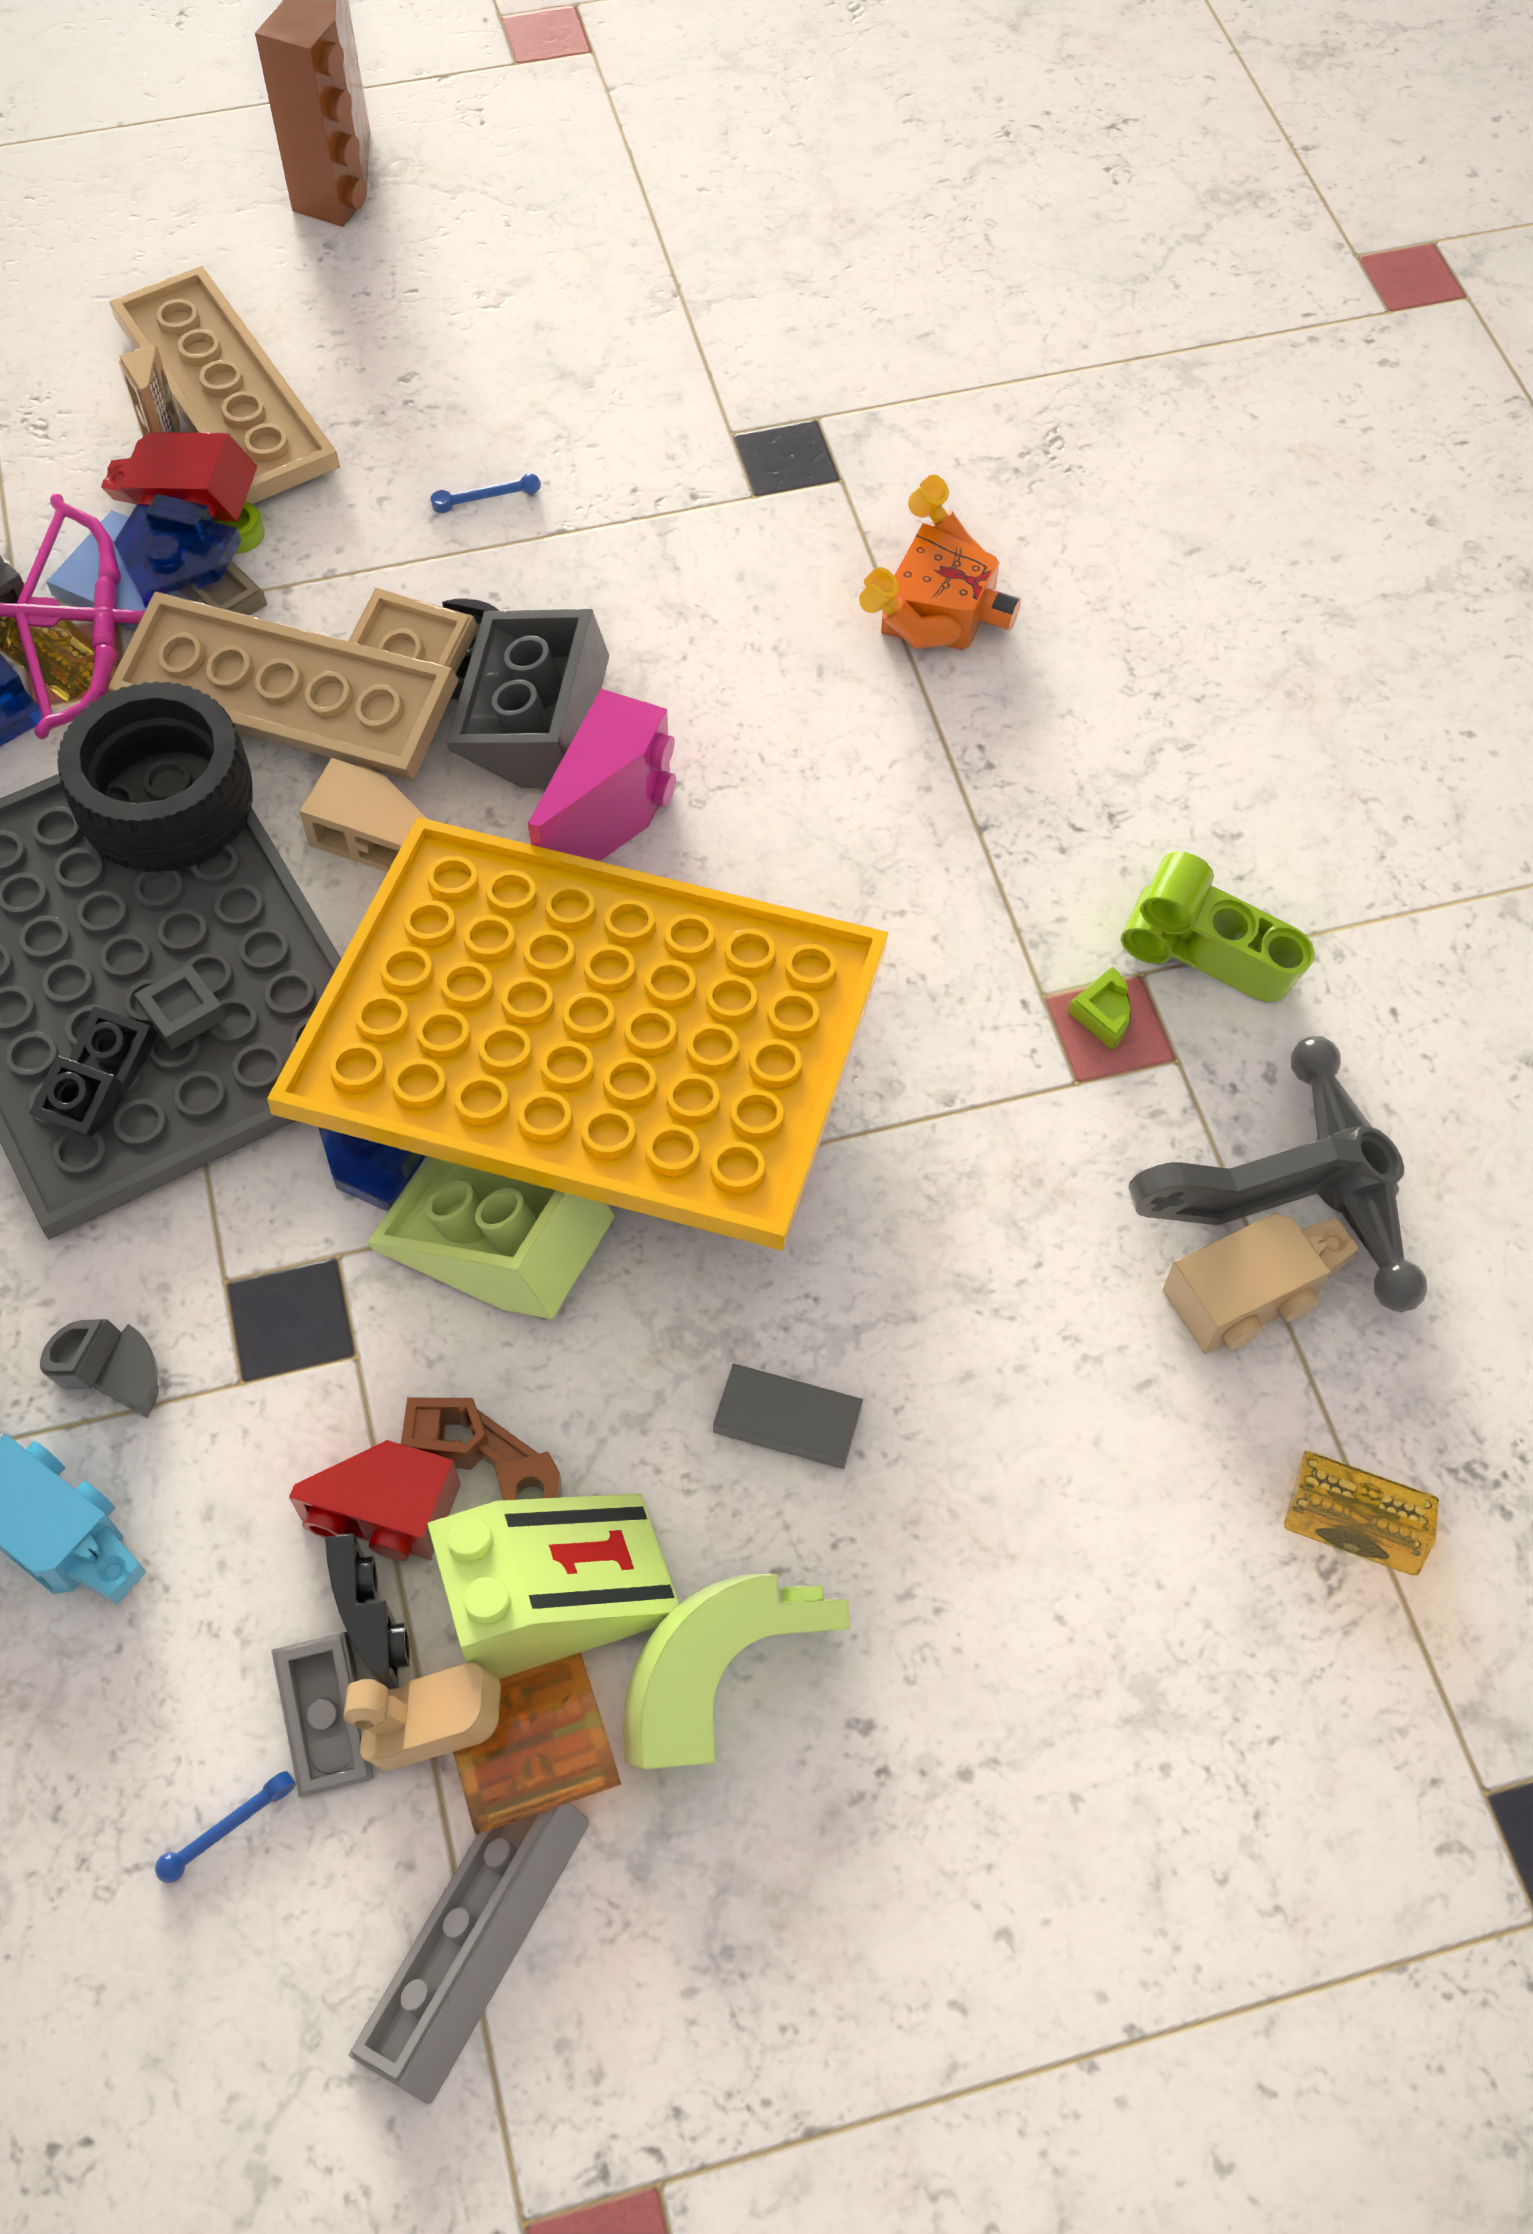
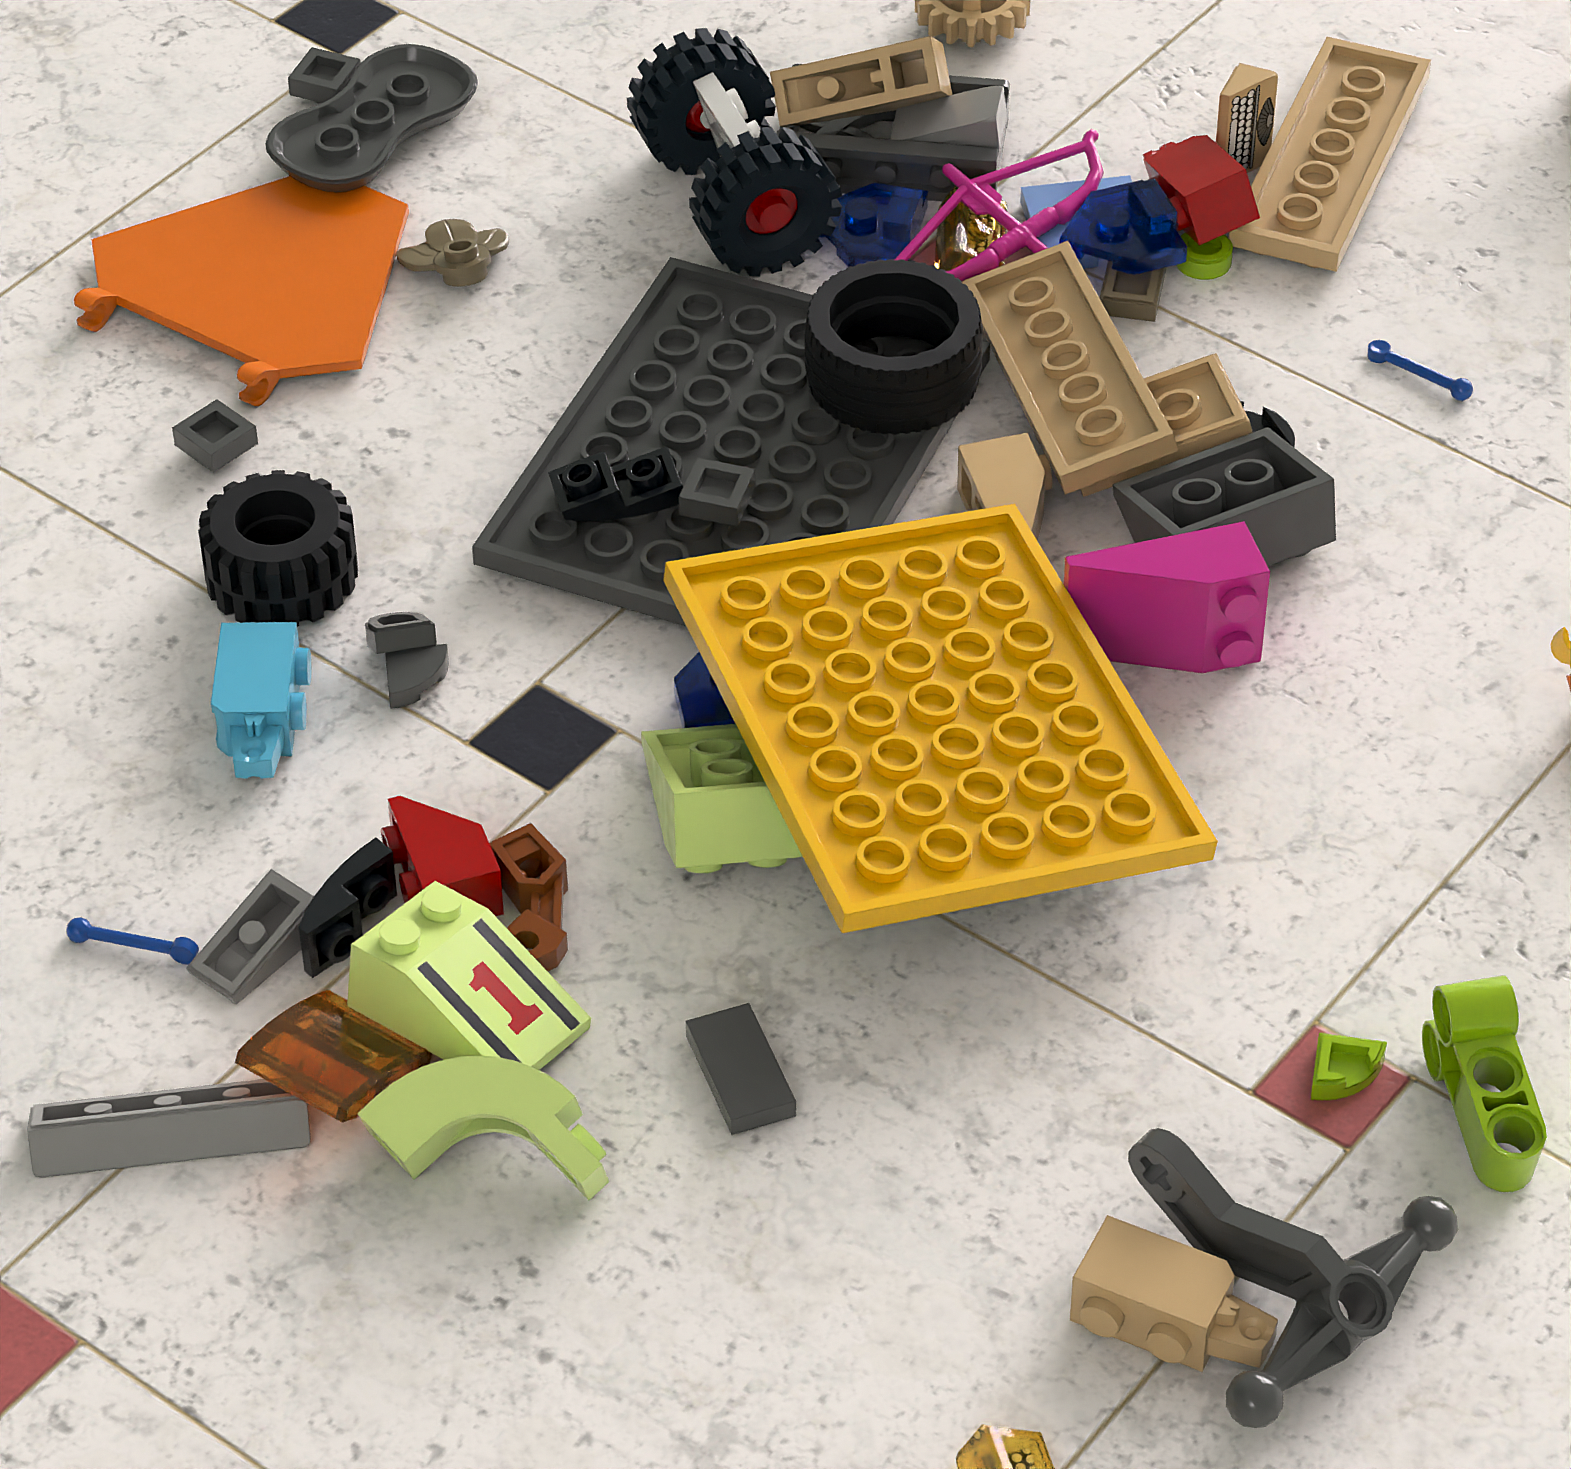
camera: 55 degrees right, 15 degrees down
tan piece [343,1662,501,1771] -> none

